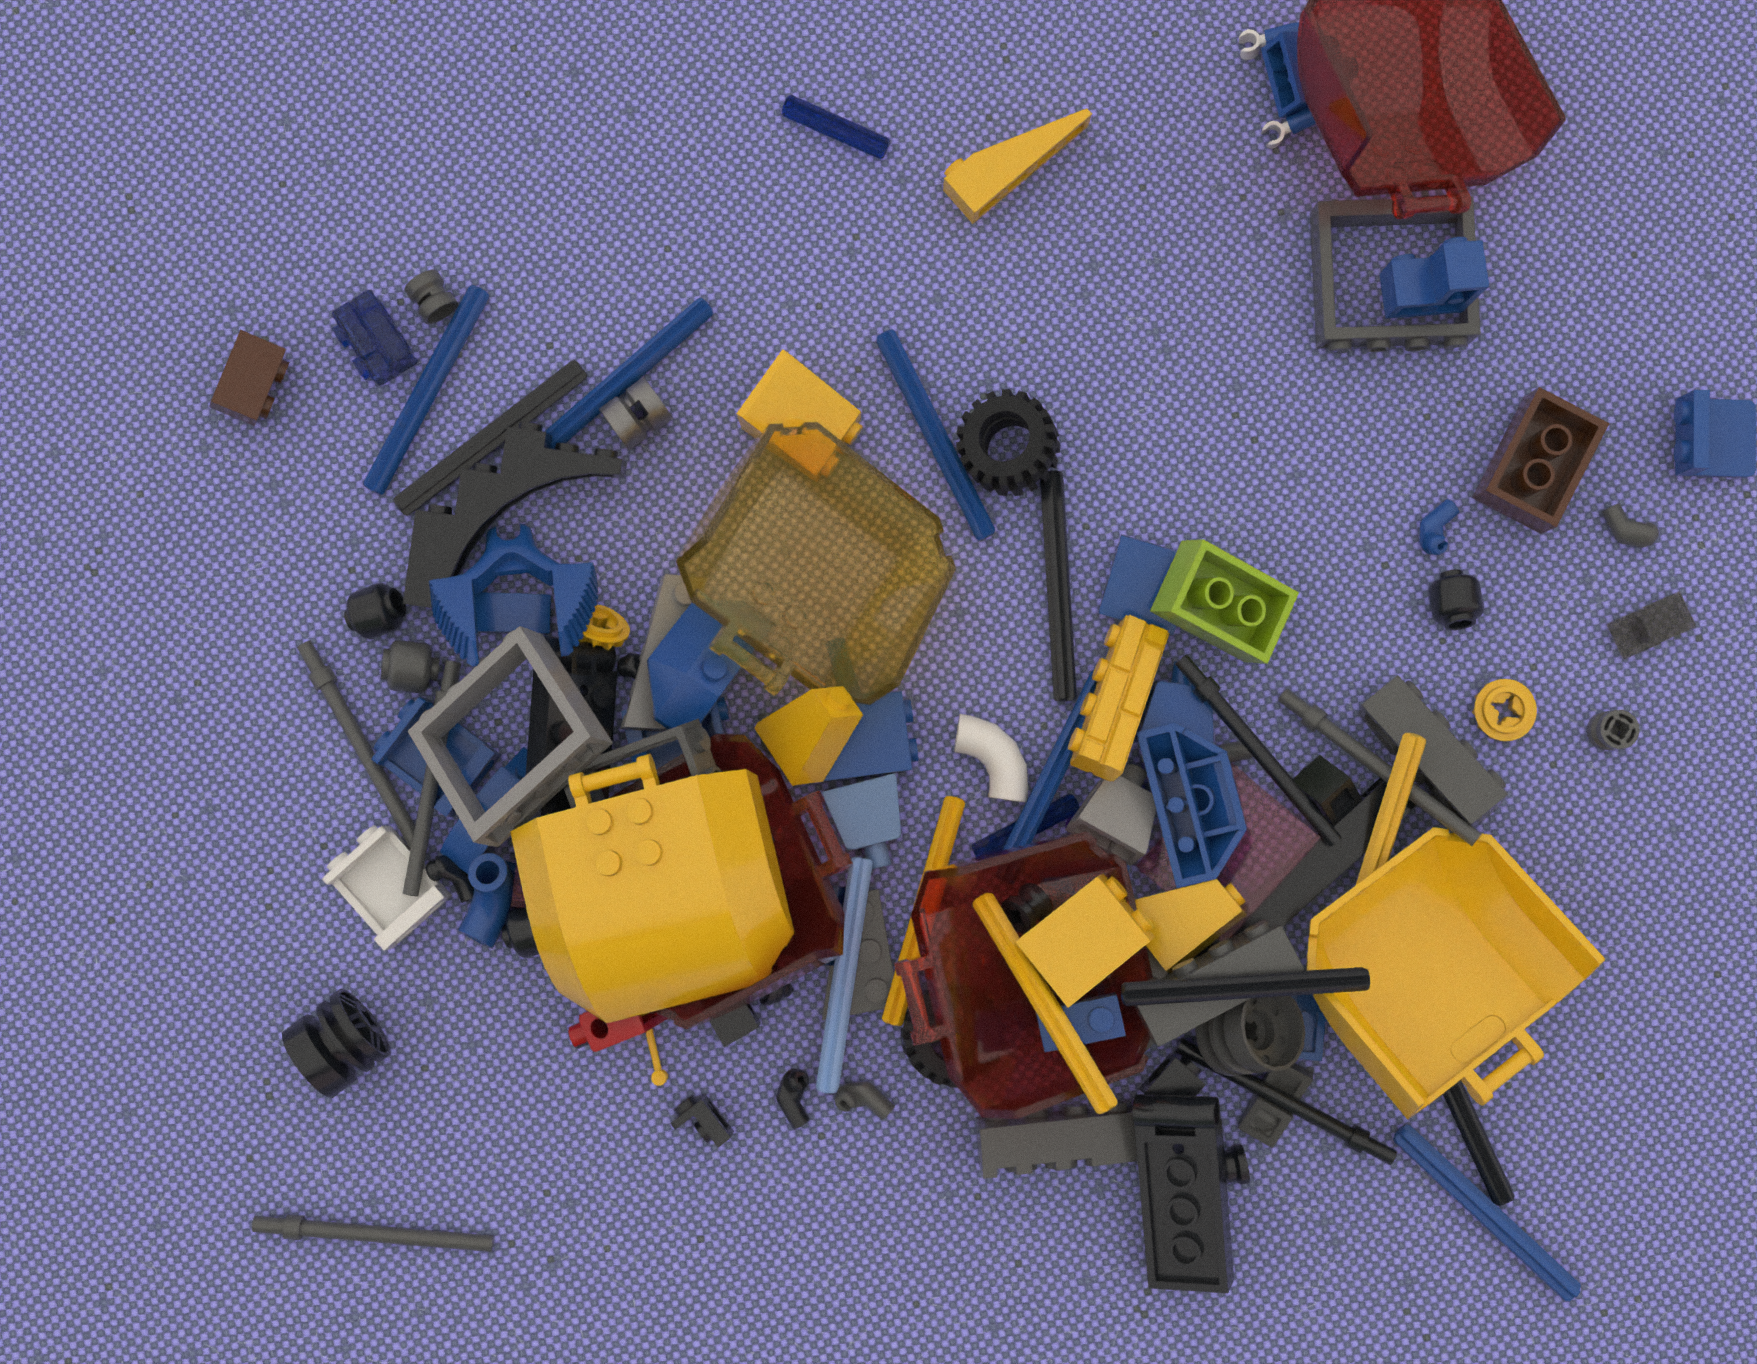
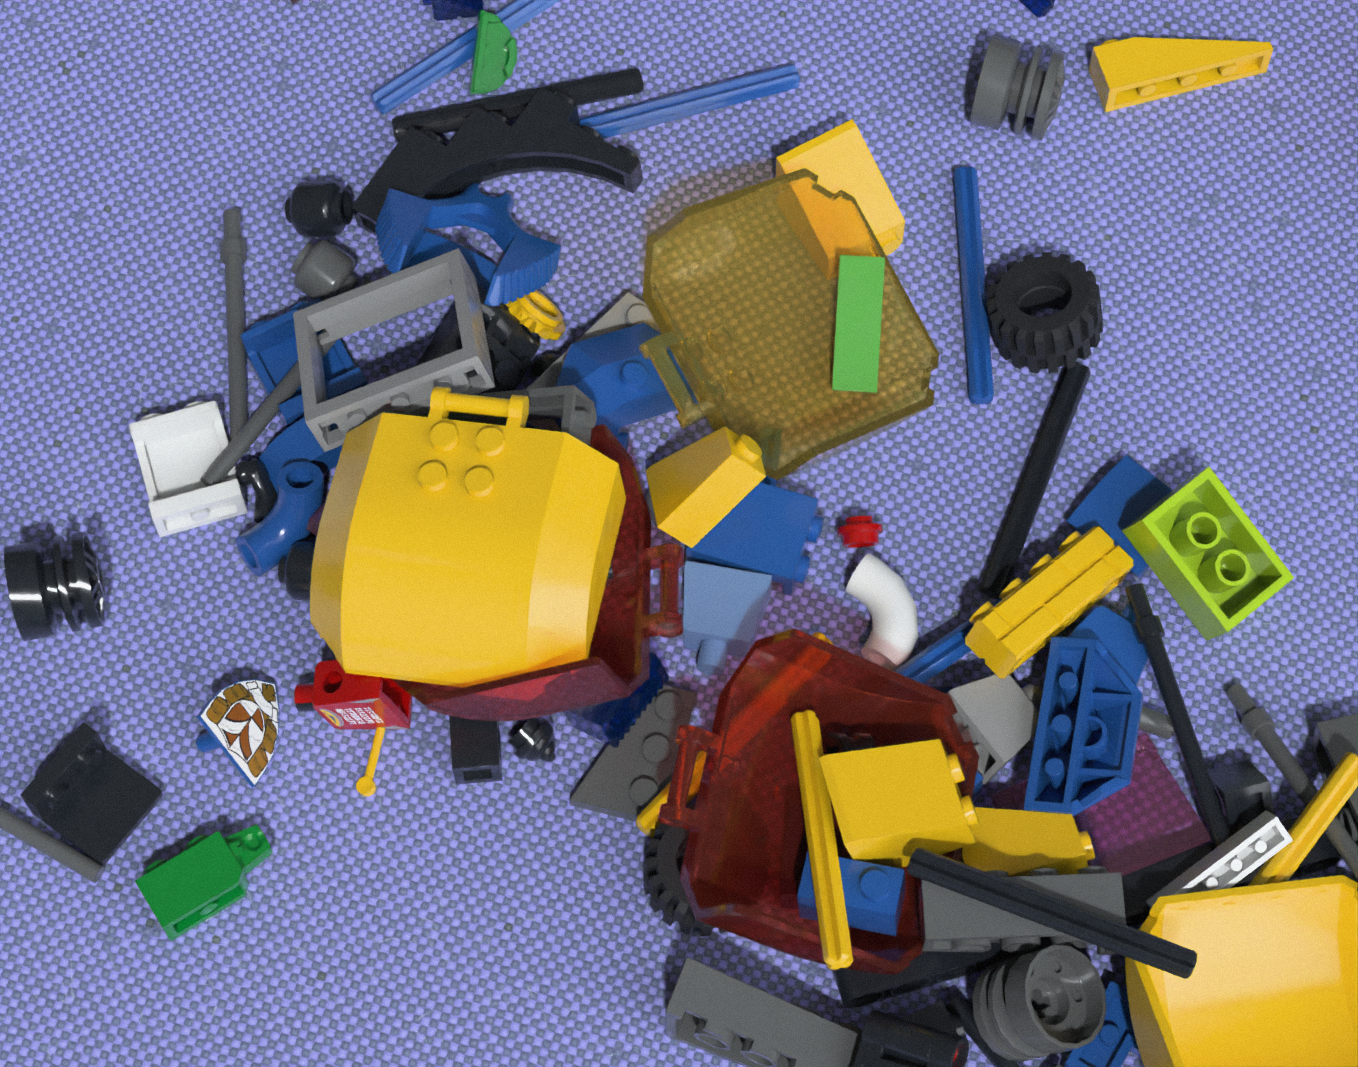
camera: 30 degrees right, 20 degrees down
flat silver wheel [599,377,673,450] -> none
black bracket [670,1093,734,1147] -> none
black arm [776,1069,810,1130] -> none
light blue axle [816,857,873,1094] -> none
dark grey arm [834,1081,895,1120] -> none
none -> black bracket [20,722,163,865]
none -> green hinge [135,824,273,942]
none -> shield [196,679,279,787]
none -> green plate [468,10,517,96]
none -> bright green tile [831,255,885,393]
none -> red plate [837,516,883,548]
none -> dark grey wheel [970,35,1065,141]
none -> white piece [1145,811,1293,909]

